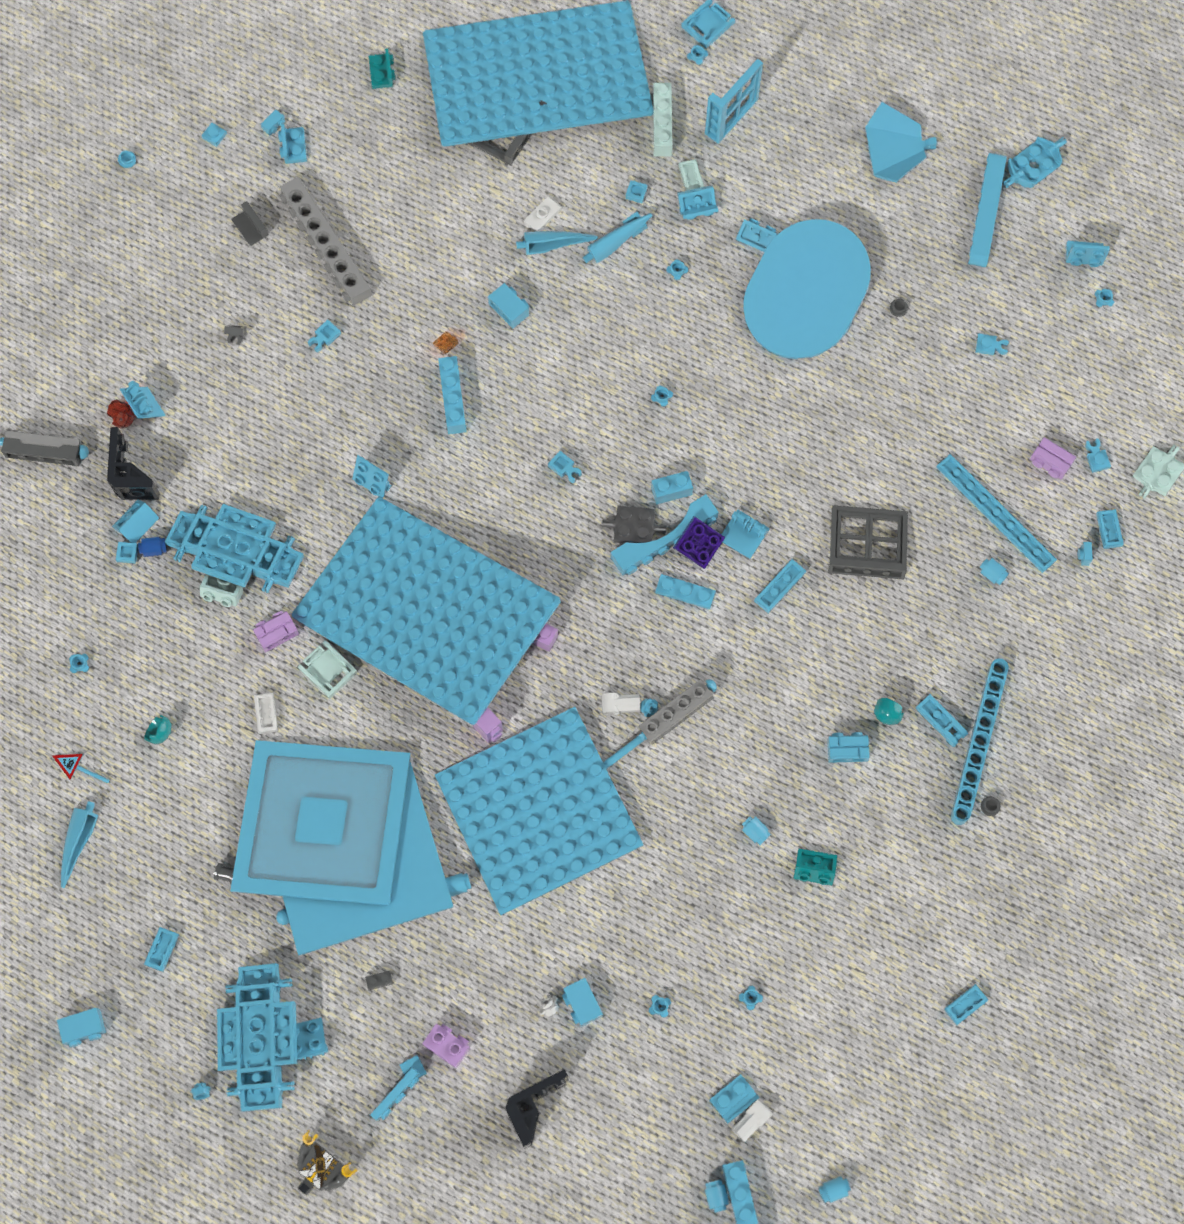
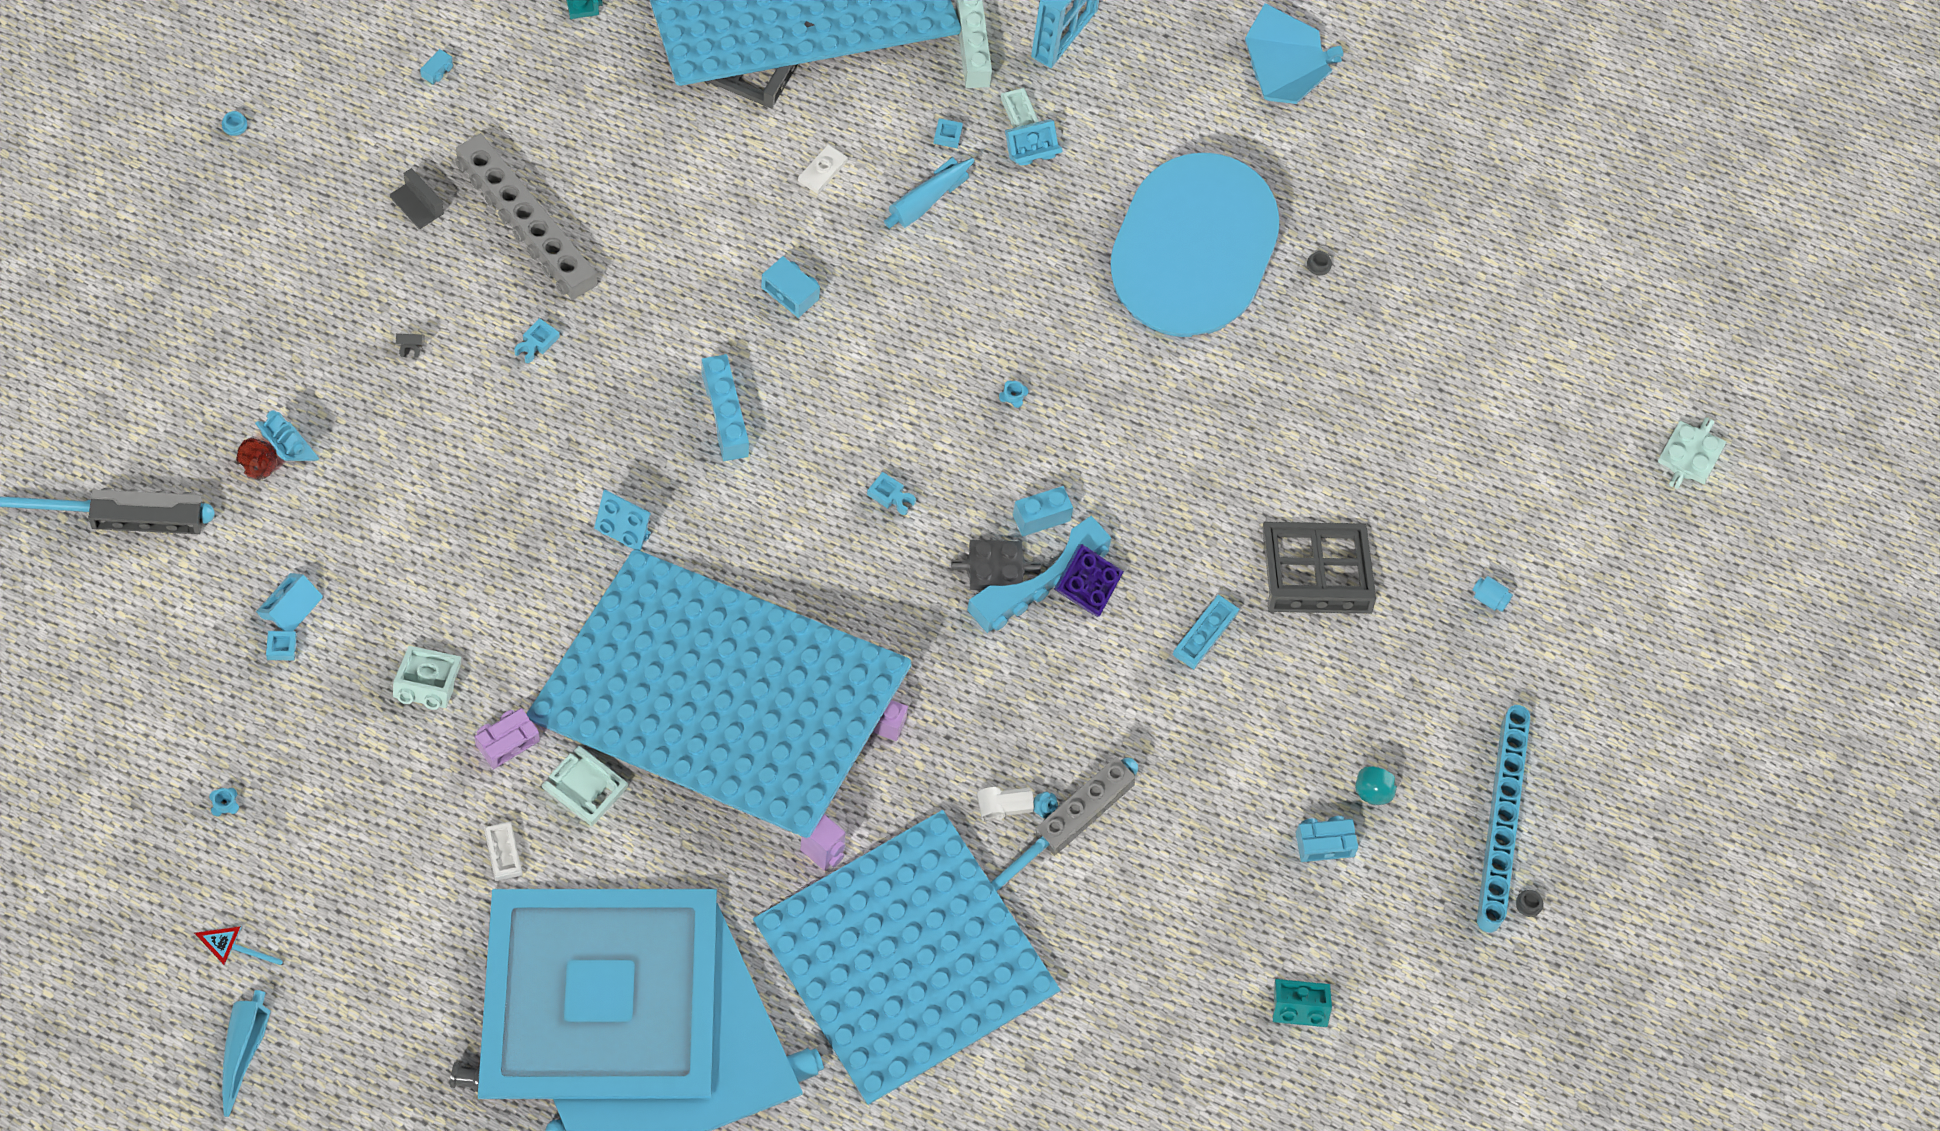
camera: 15 degrees left, 10 degrees down
black bracket [107,427,160,500] -> none
blue brick [138,536,167,557] -> none
teal hair [144,715,172,744] -> none
medium azure piece [165,504,304,593] -> none
medium azure plate [201,123,227,147] -> none
medium azure bracket [278,124,307,164] -> none
clear orange tile [433,331,459,355] -> none
medium azure piece [516,231,597,255] -> none
medium azure plate [655,574,716,610] -> none
medium azure plate [666,260,688,280] -> none
medium azure hinge [721,510,770,559] -> none
medium azure bracket [735,218,778,252] -> none
medium azure brick [742,816,771,845] -> none
medium azure plate [915,694,968,747] -> none
medium azure tile [936,454,1057,573] -> none
medium azure beam [968,153,1007,268] -> none
medium azure plate [975,333,1009,355] -> none
medium azure plate [1003,137,1067,188] -> none
lavender brick [1030,437,1076,480] -> none
medium azure bracket [1066,241,1110,267] -> none
medium azure plate [1077,542,1093,566] -> none
medium azure plate [1085,438,1111,473] -> none
medium azure plate [1094,289,1114,307] -> none
medium azure plate [1096,509,1124,549] -> none

